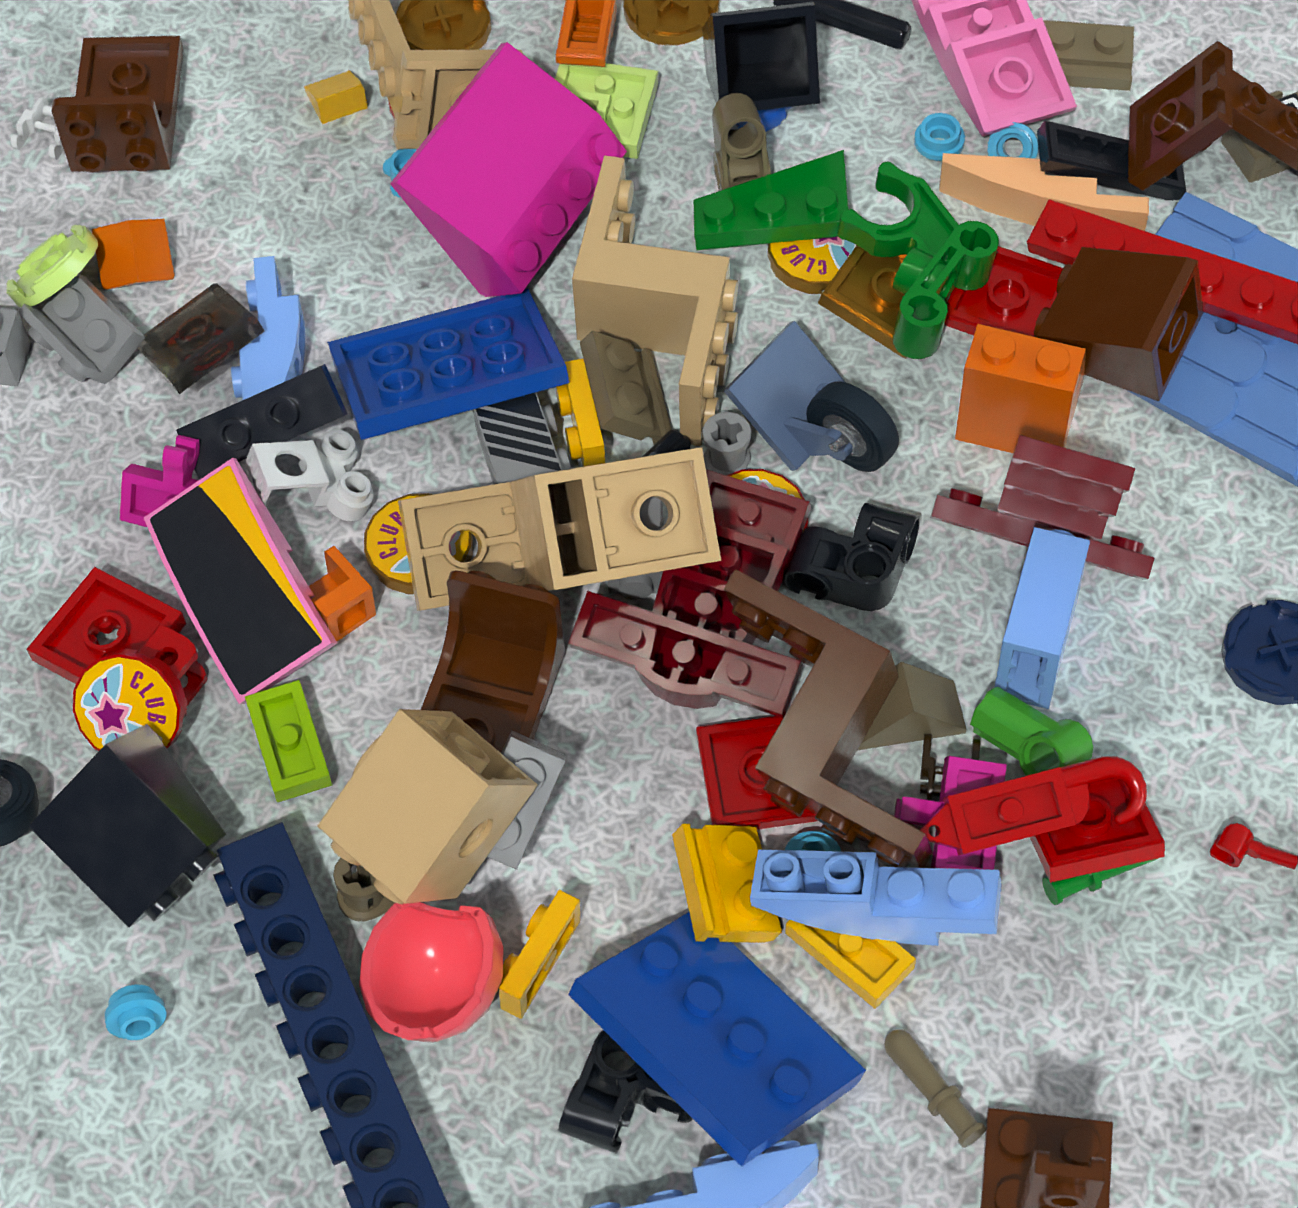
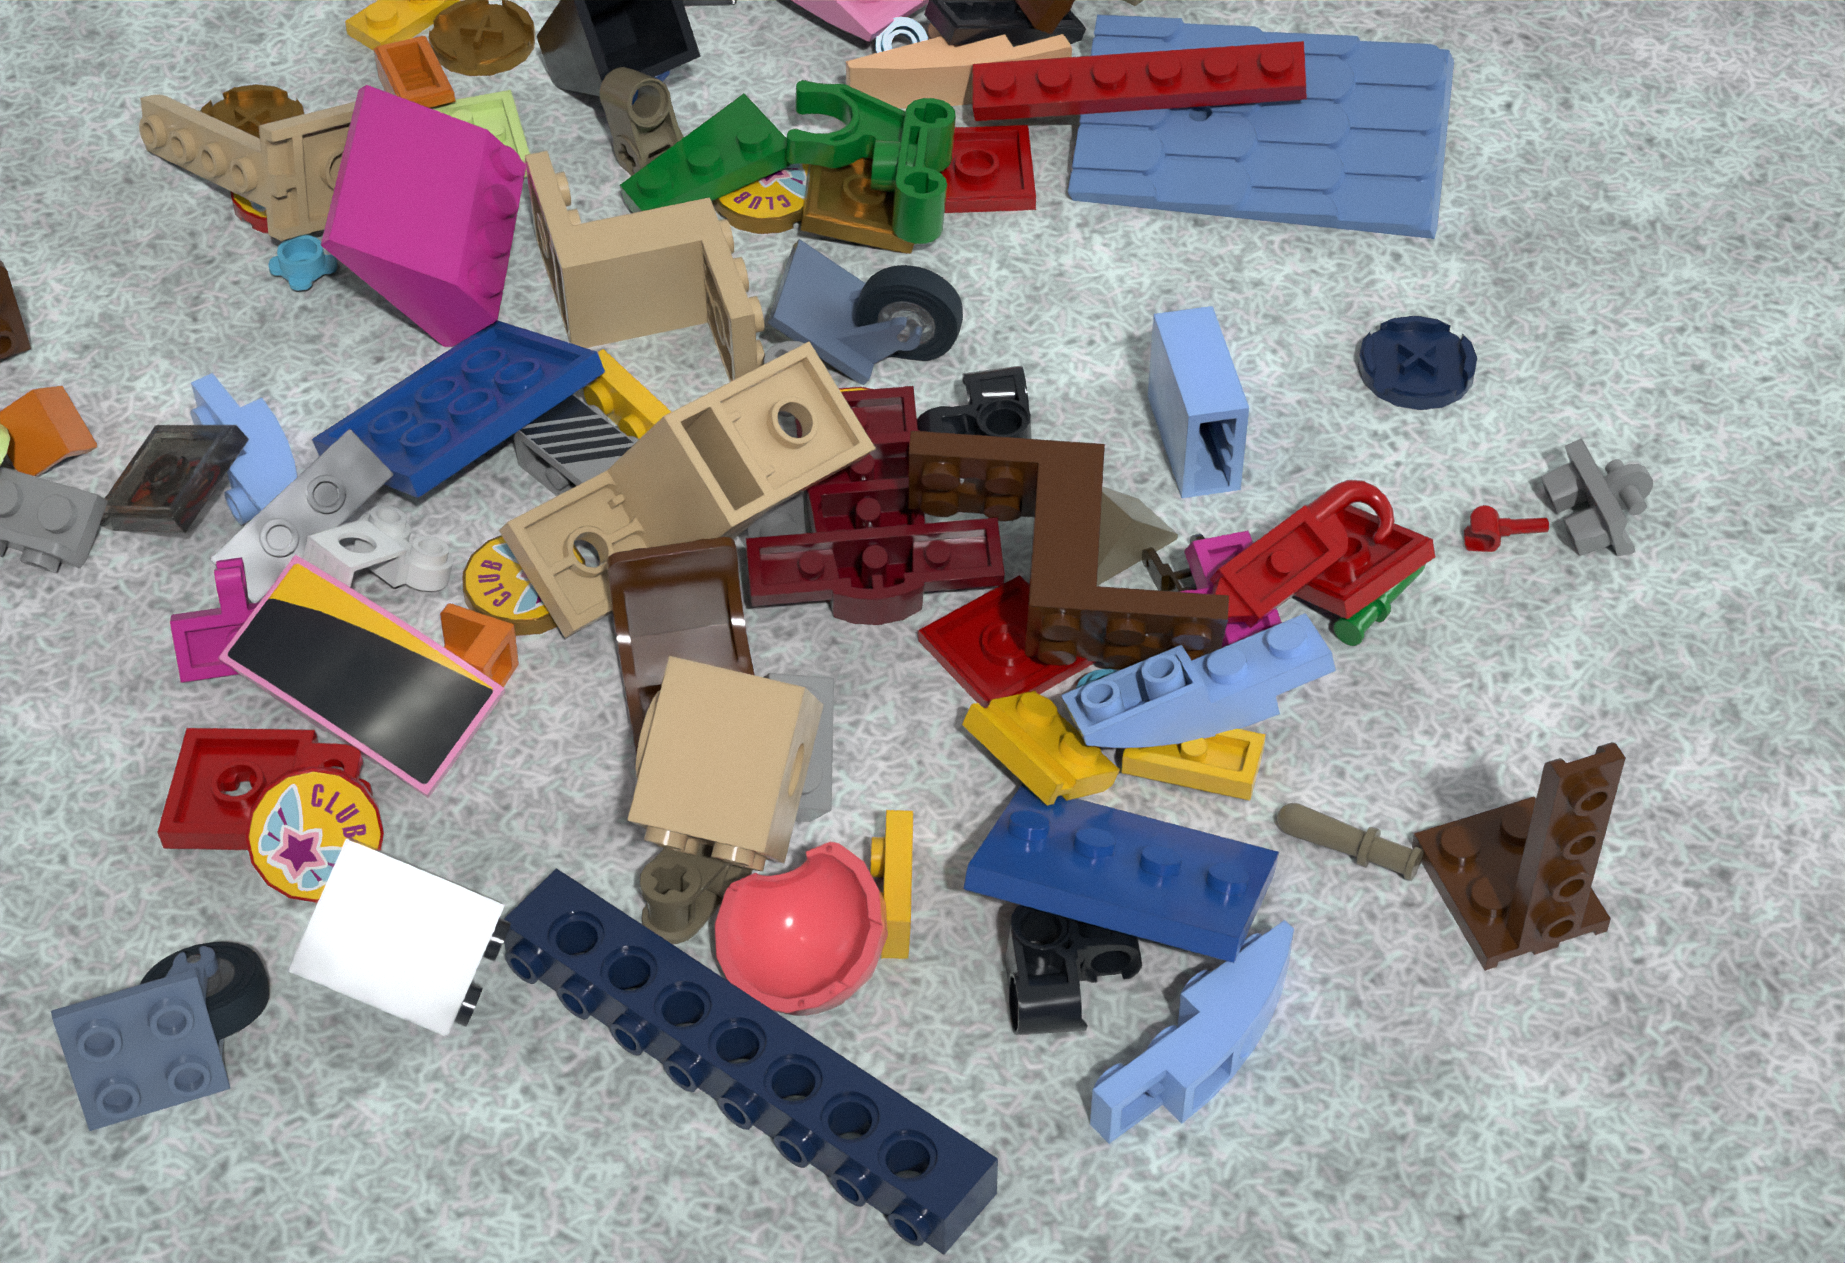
camera: 30 degrees left, 10 degrees down
medium azure plate [104,985,166,1040] -> none
lime plate [245,680,332,803] -> none
yellow slope [304,70,368,124] -> none
dark tan plate [579,330,671,445] -> none
medium azure plate [914,113,965,161] -> none
dark red slope [930,435,1155,580] -> none
orange slope [955,324,1086,453] -> none
bright green piece [970,686,1093,776] -> none
reddish brown slope [1034,247,1204,401] -> none

